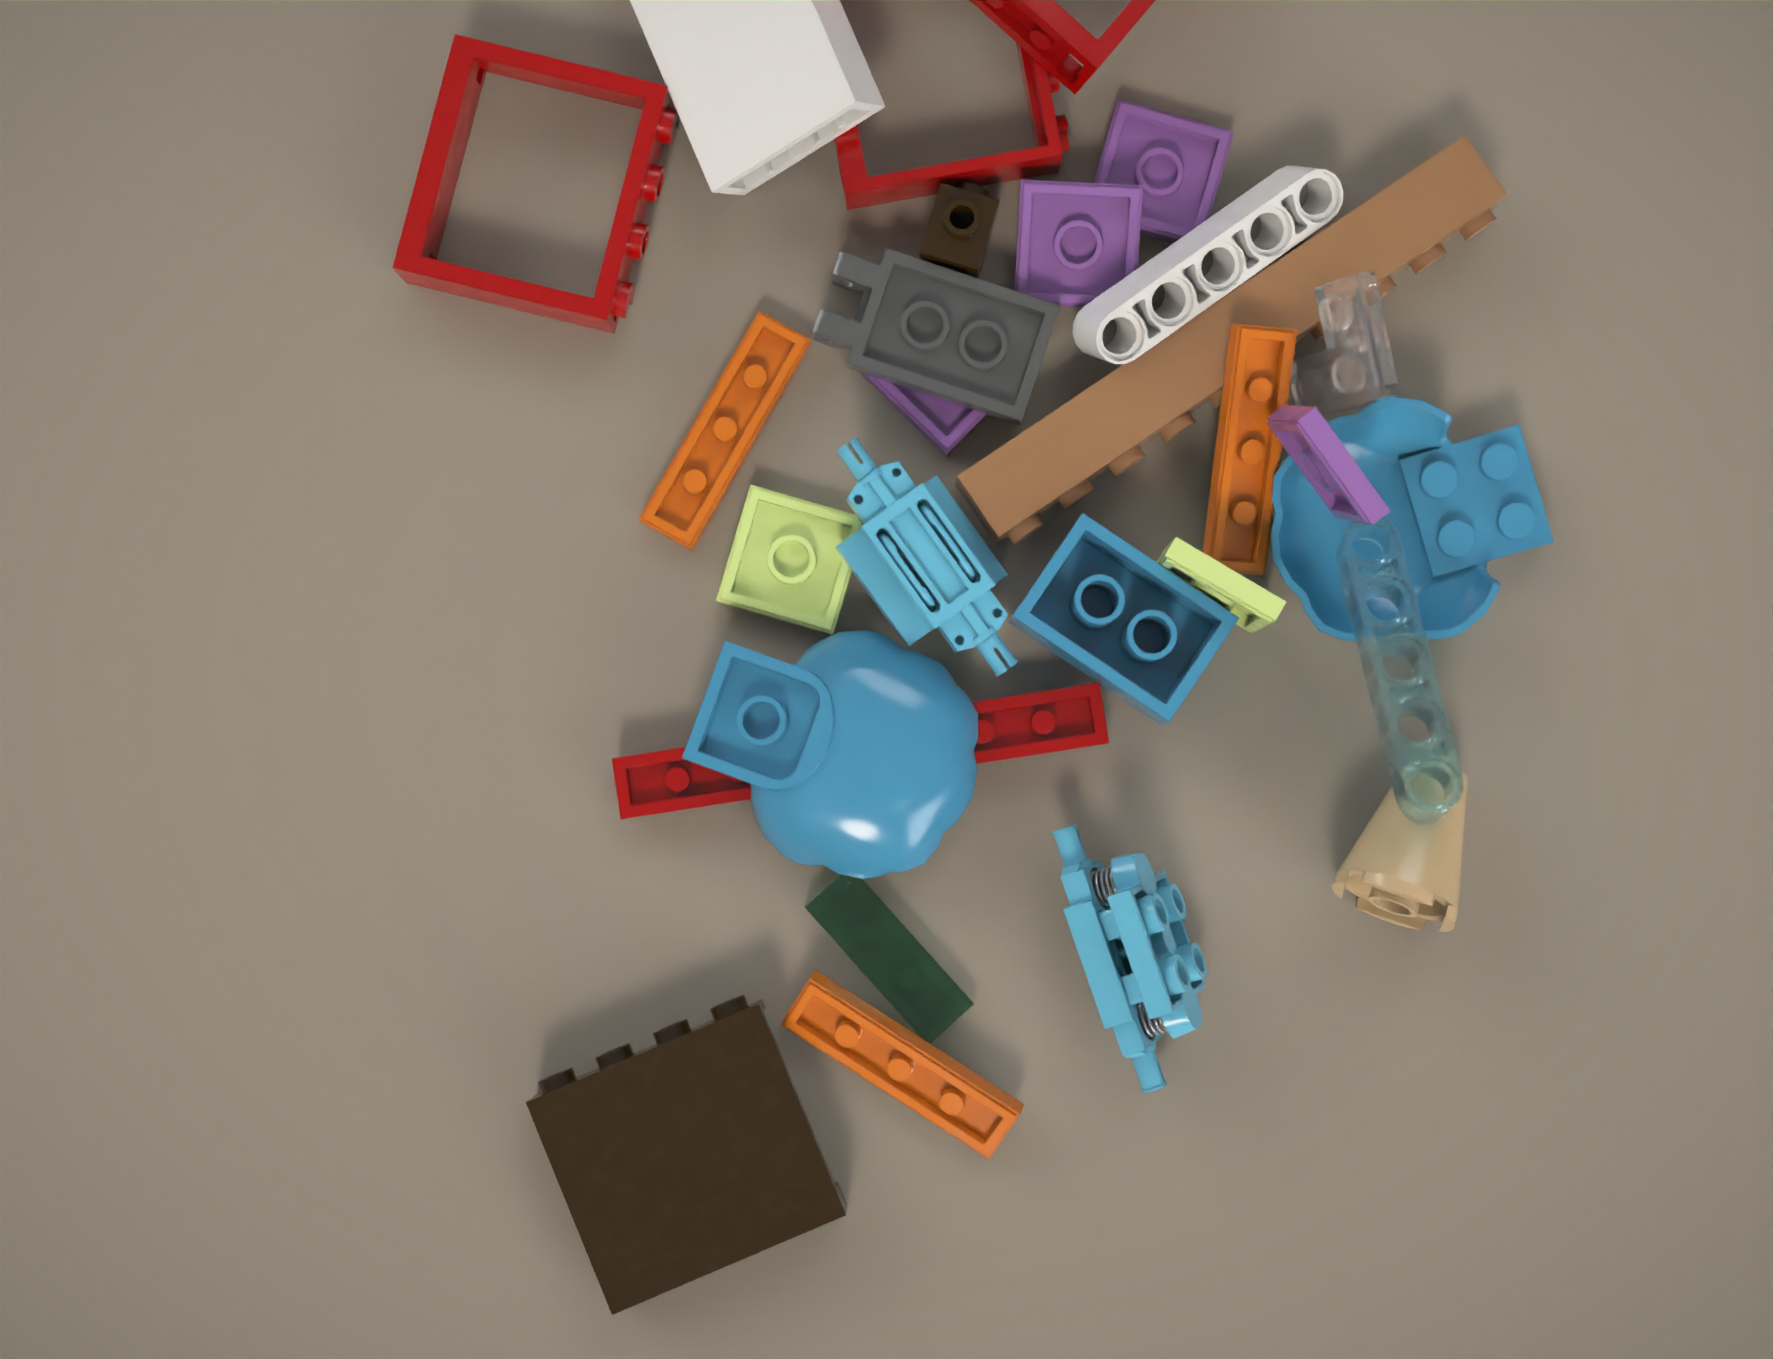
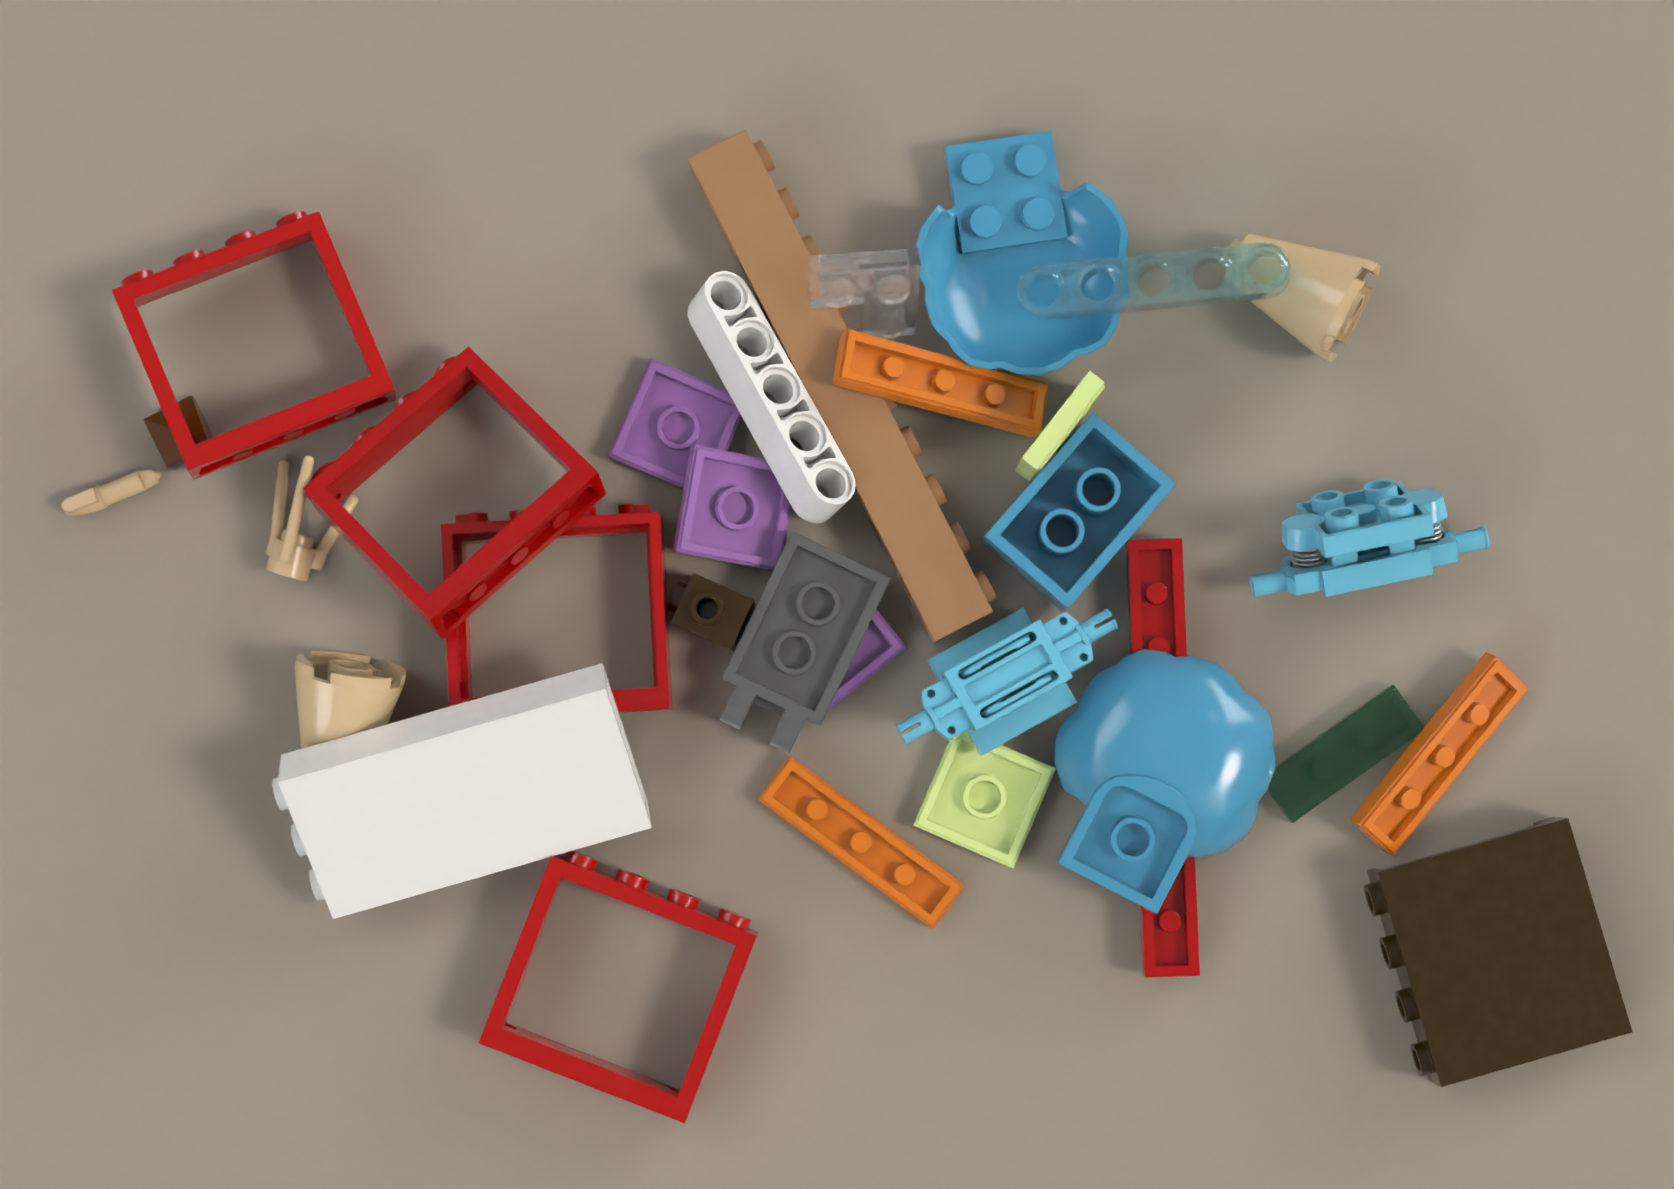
camera: 85 degrees left, 0 degrees up
medium lavender tile [1266,405,1390,525] -> none

